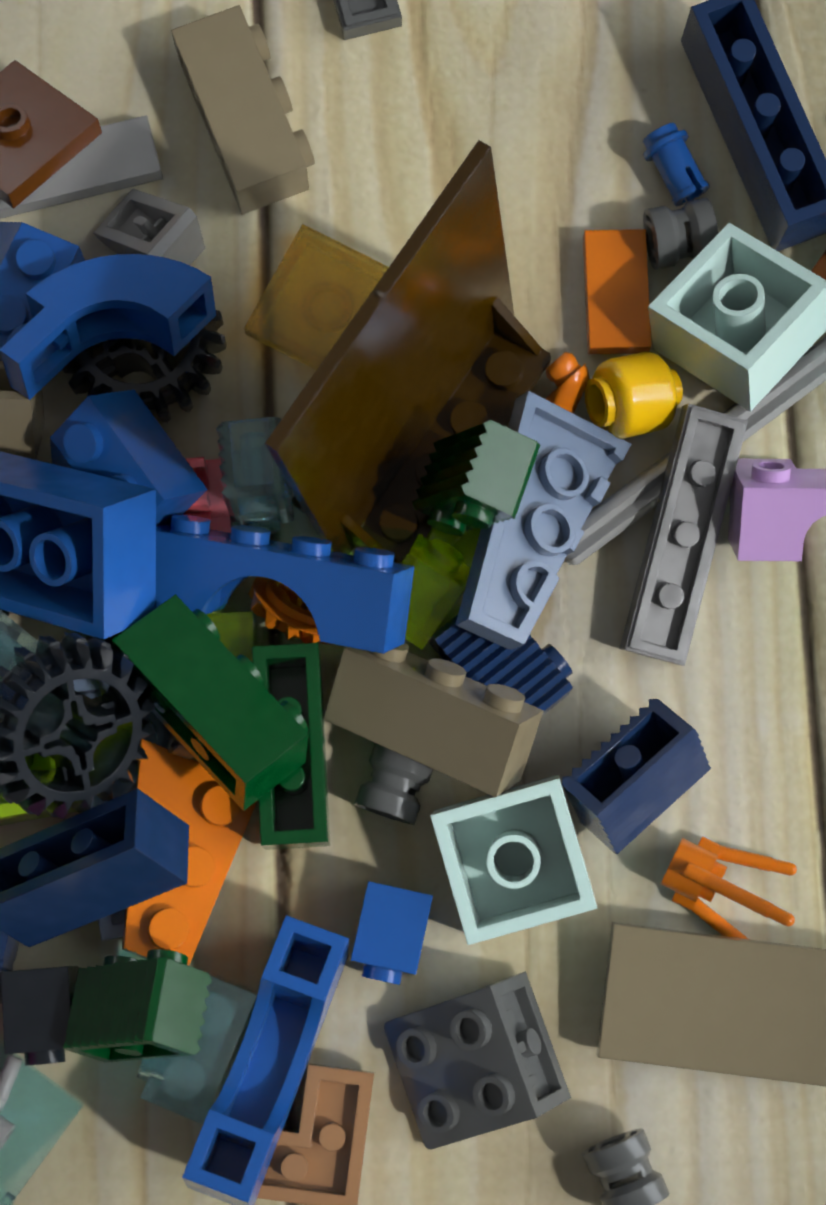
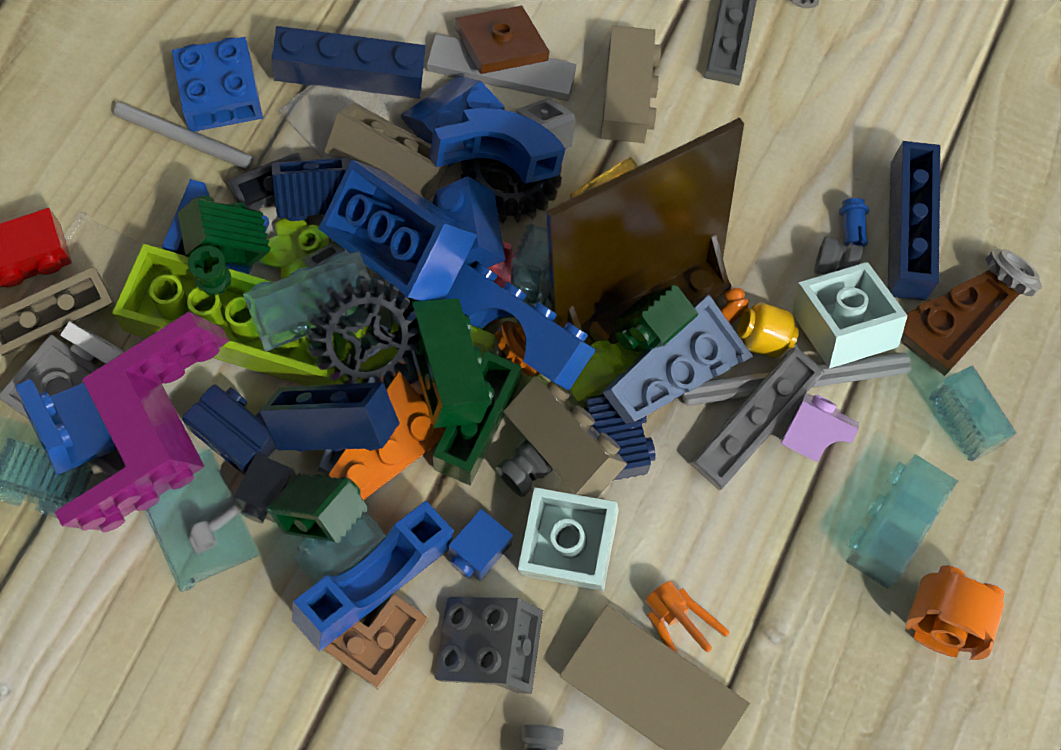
camera: 25 degrees right, 10 degrees down
dark blue brick [562,699,711,854] -> none
orange tile [583,229,651,354] -> none

